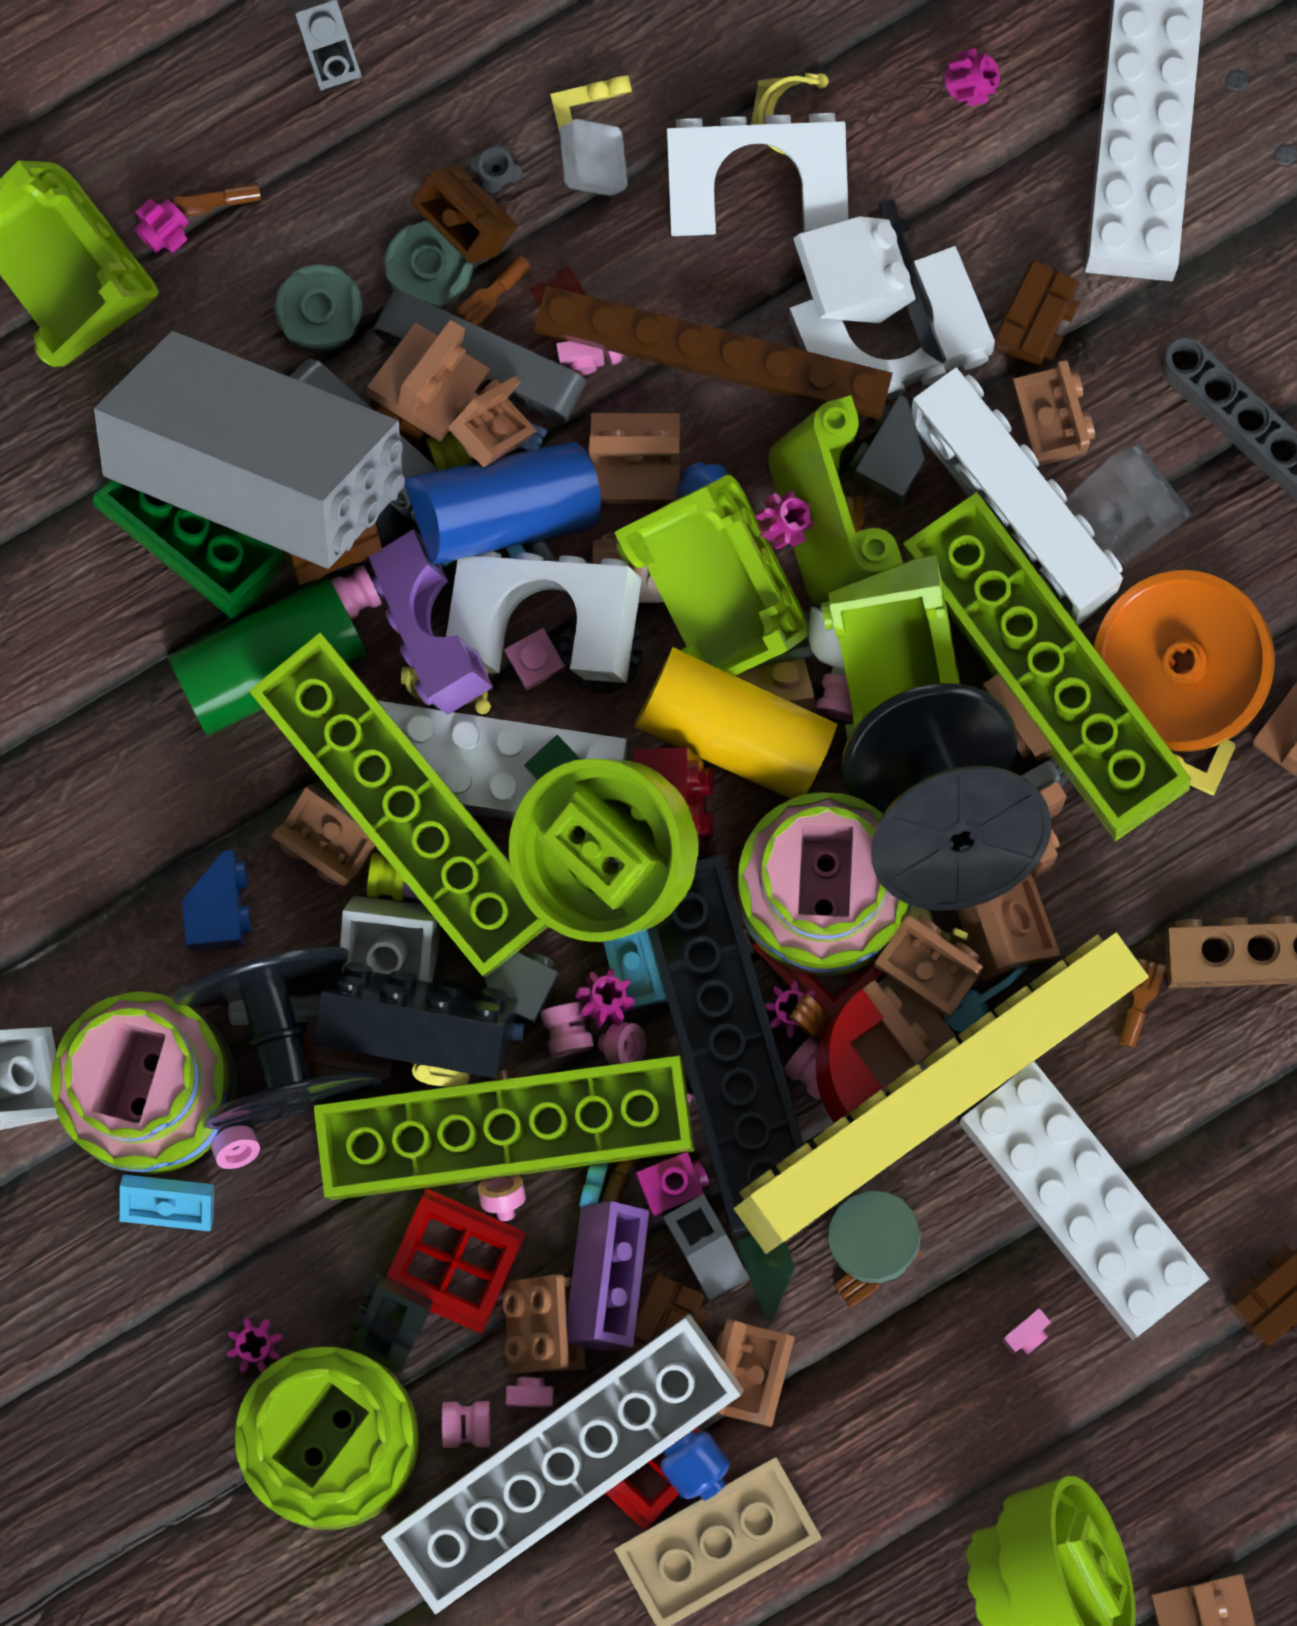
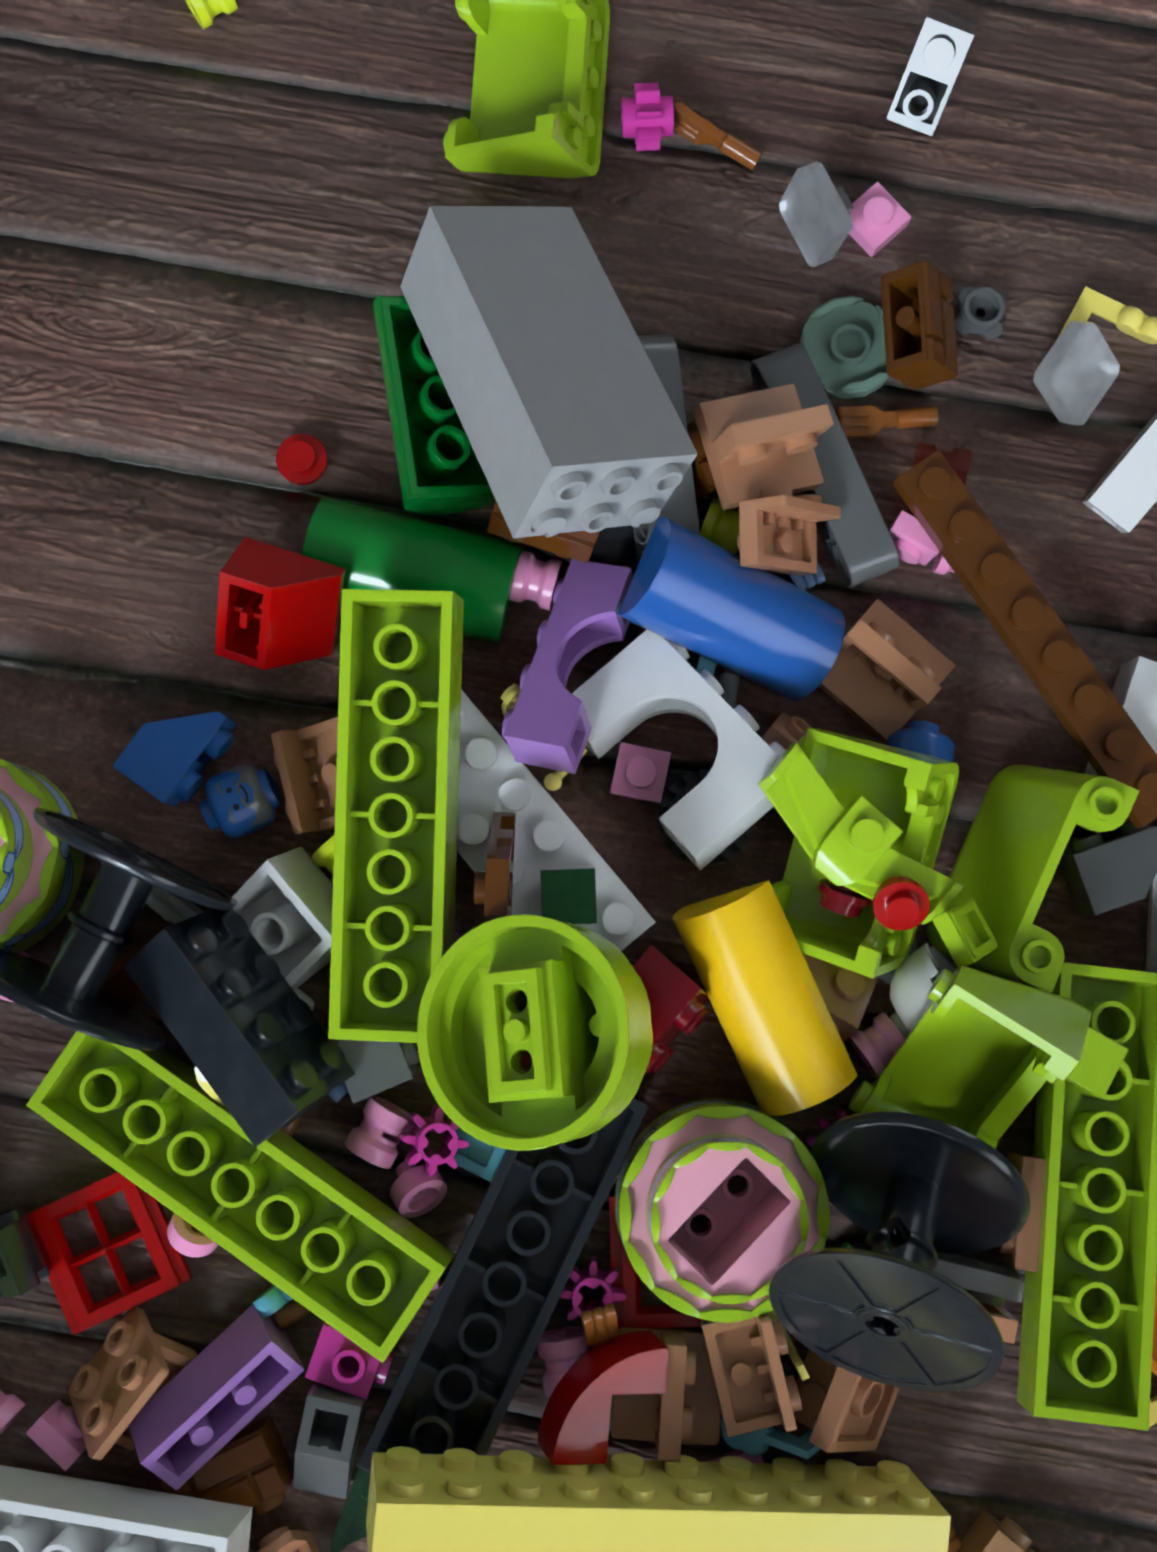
camera: 35 degrees right, 5 degrees up
sand green tile [274,264,364,353] -> none
dark pink gear [755,491,814,549] -> none
none -> blue head [199,762,282,839]
none -> red slope [214,537,346,670]
none -> red plate [276,434,328,485]
none -> reddish brown wing [474,812,516,917]
none -> lime plate [758,742,964,925]
none -> clear piece [779,161,854,267]
none -> dark red plate [818,879,871,918]
none -> bright pink plate [847,181,912,258]
none -> red plate [872,876,930,931]
none -> lime tile [932,897,998,968]
none -> lime tile [1065,1027,1129,1098]

